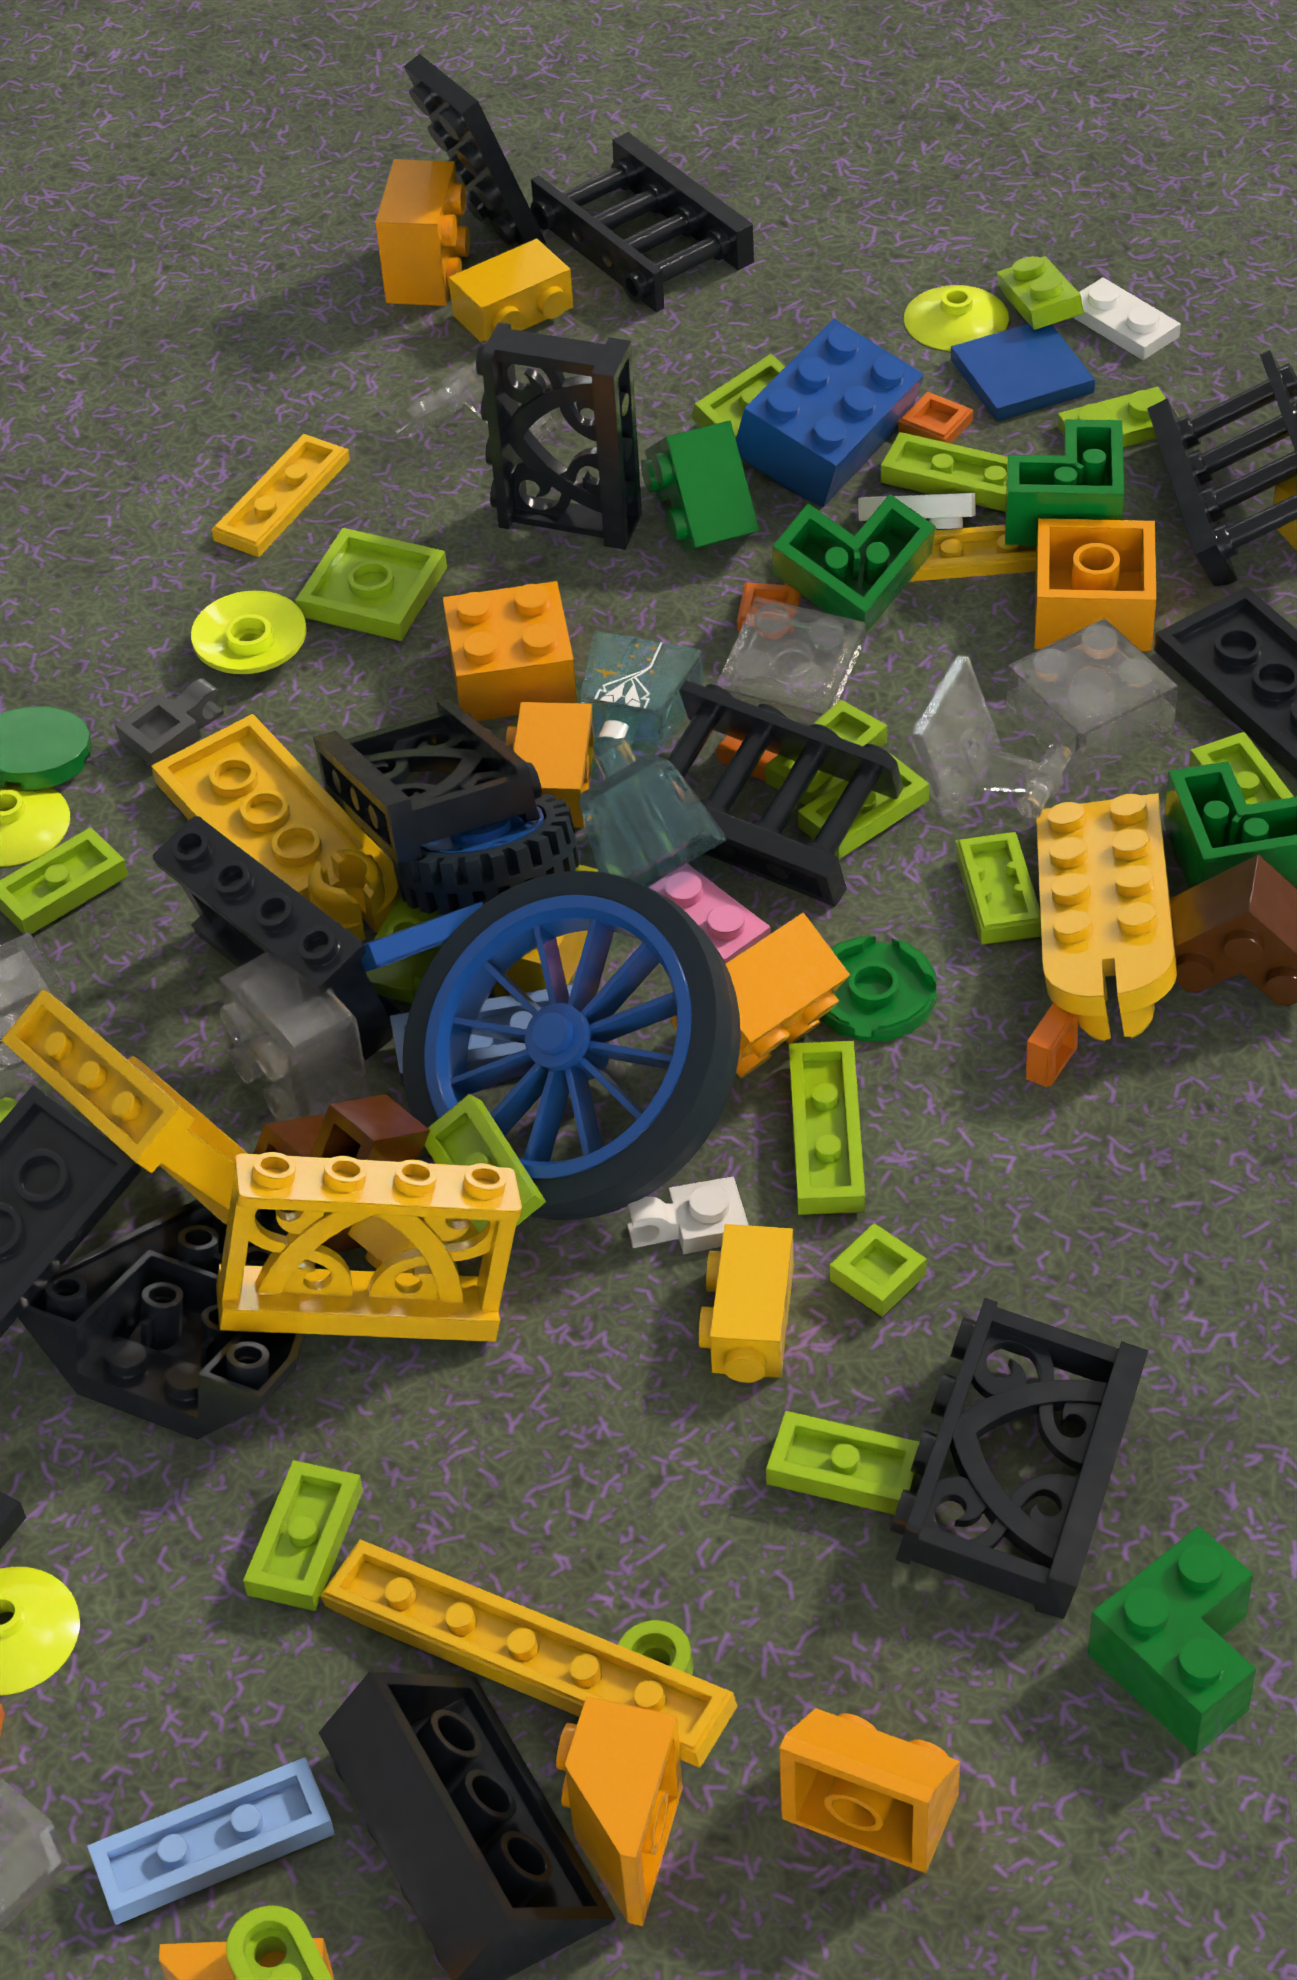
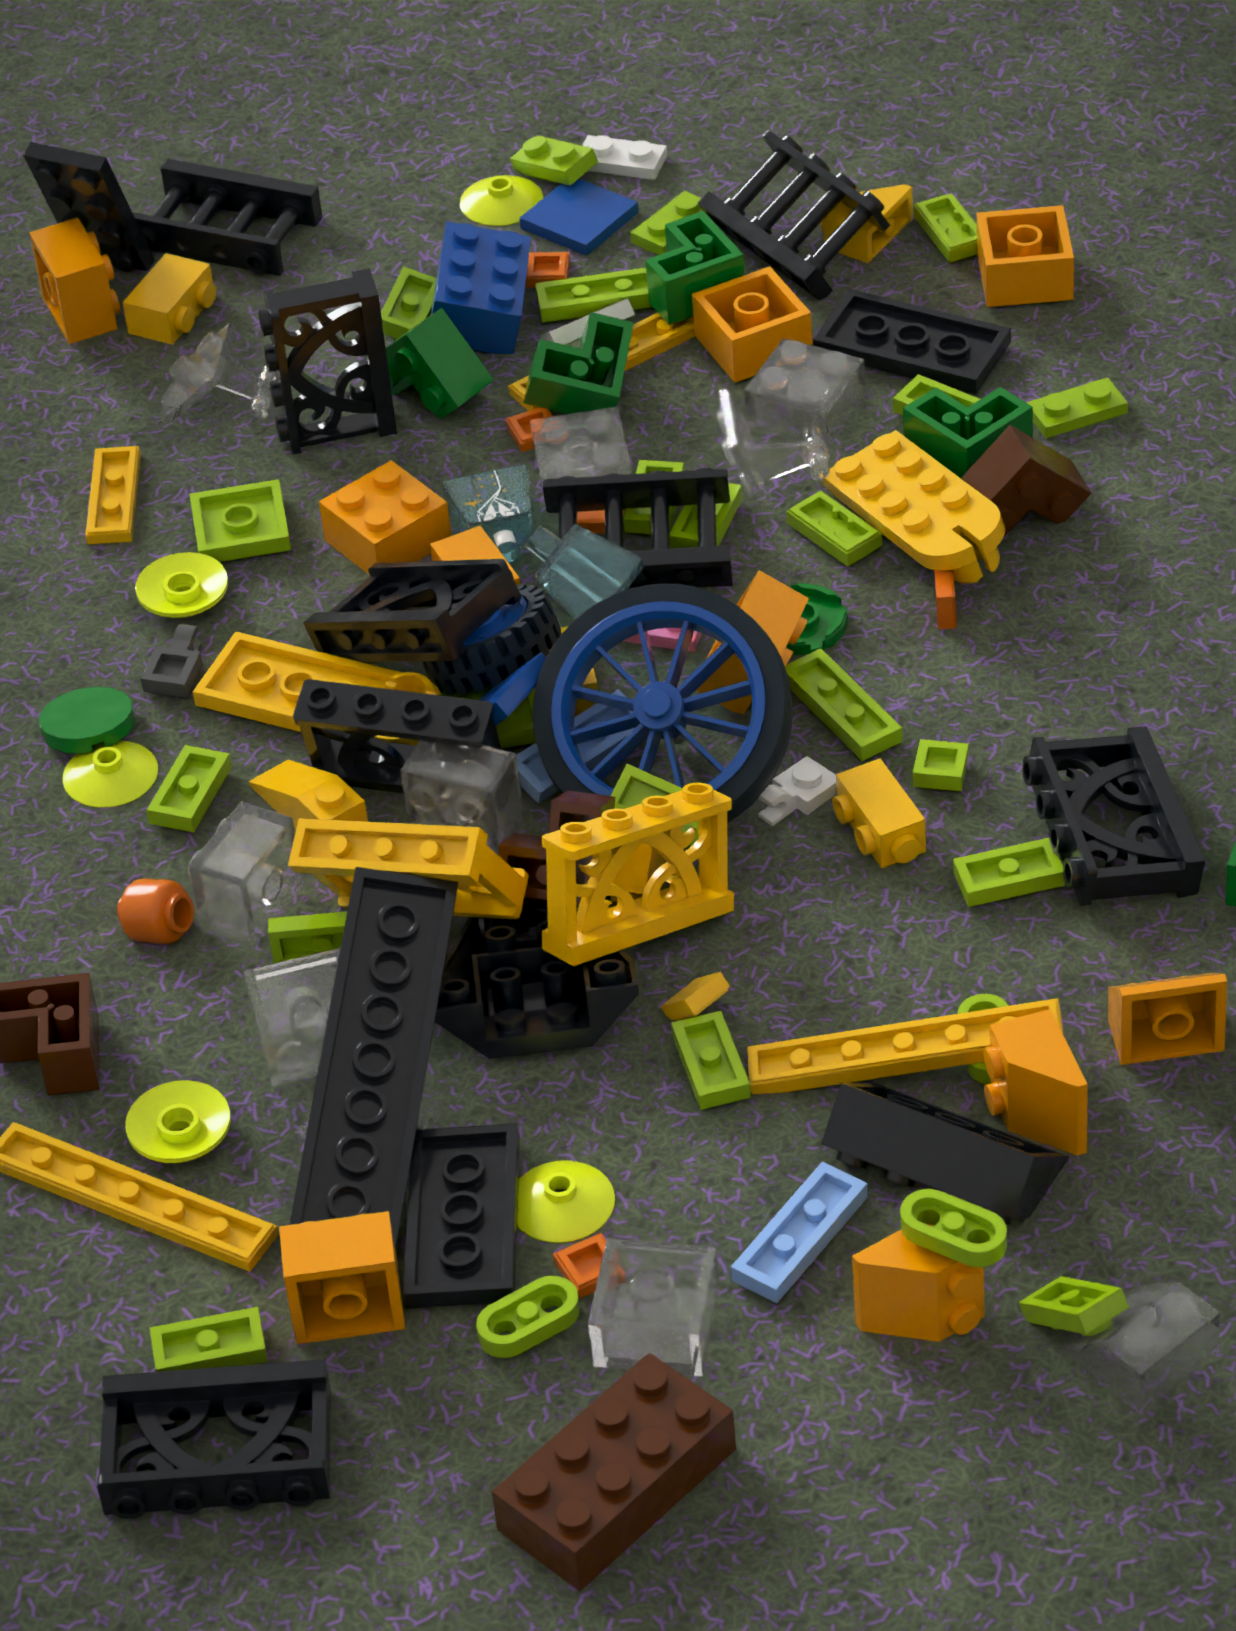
camera: 30 degrees left, 5 degrees down
none -> yellow slope [248,759,368,829]
none -> yellow tile [660,971,730,1021]

